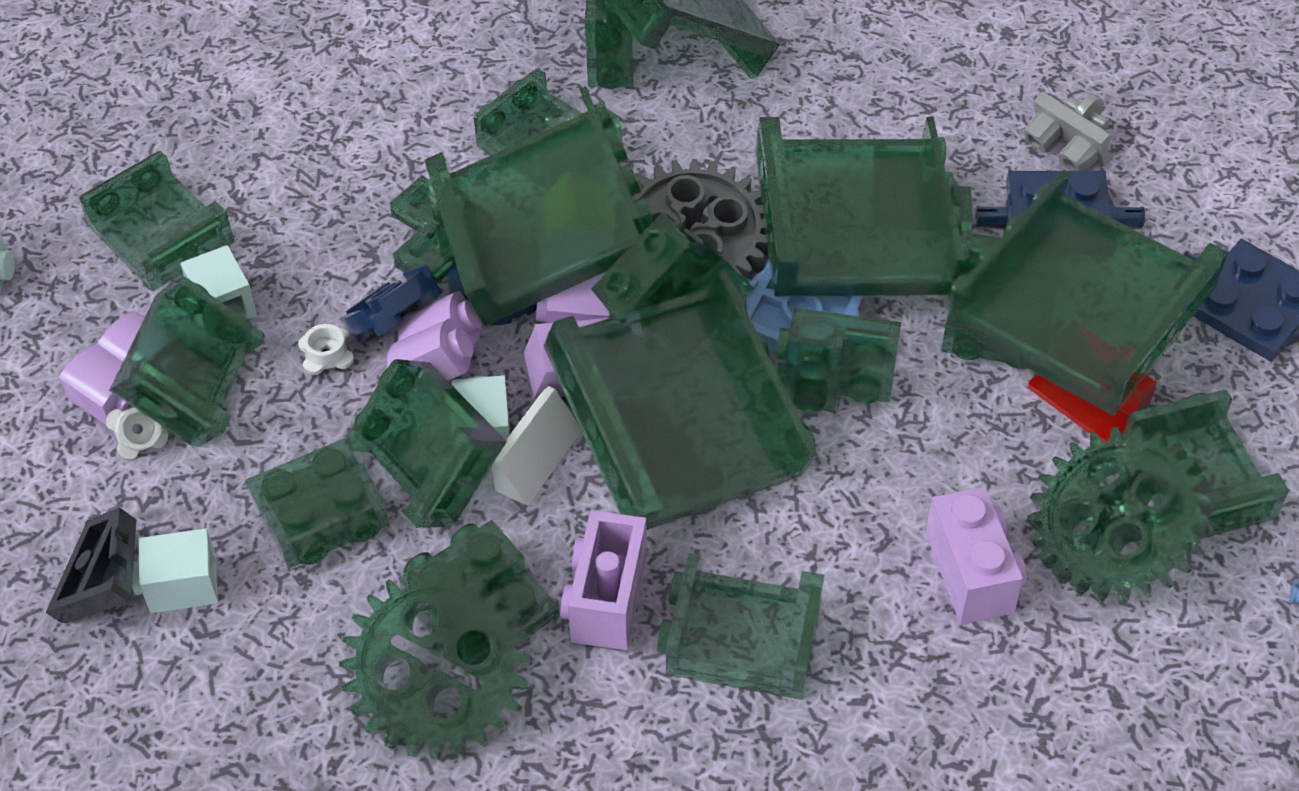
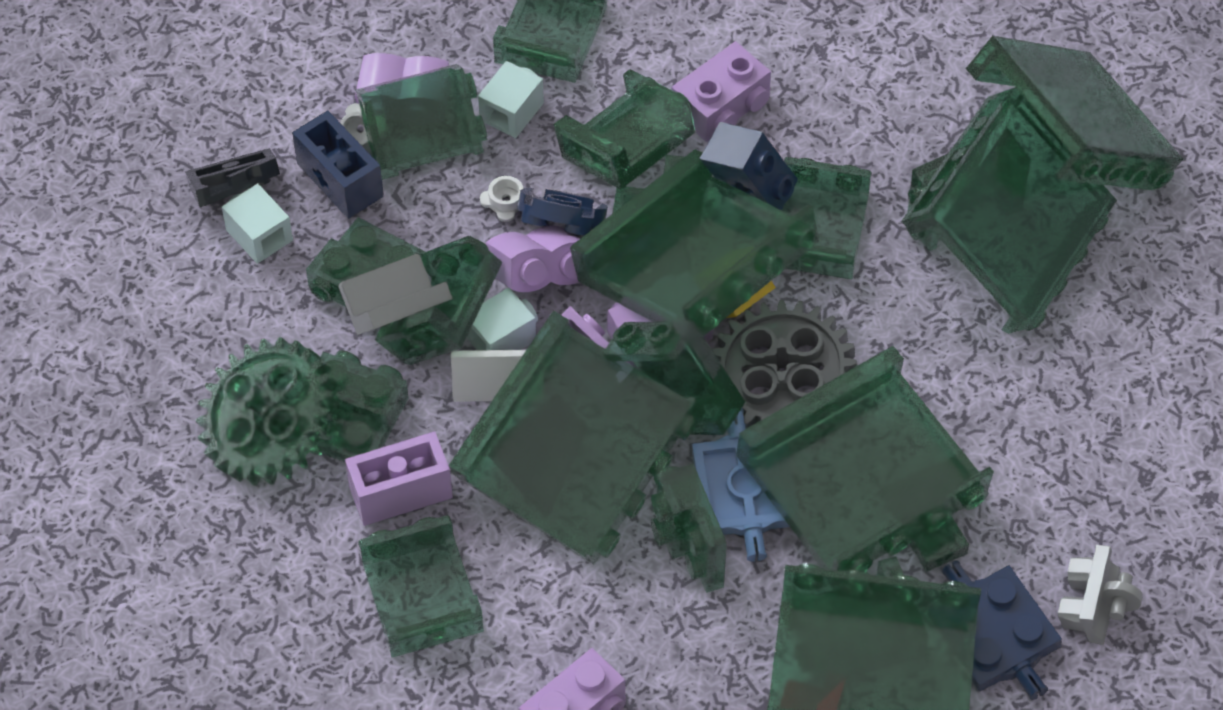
camera: 60 degrees right, 5 degrees up
none -> dark blue brick [292,110,384,219]
none -> light grey panel [339,254,453,335]
none -> clear green panel [553,69,696,190]
none -> lavender brick [671,41,771,142]
none -> dark blue brick [700,122,798,216]

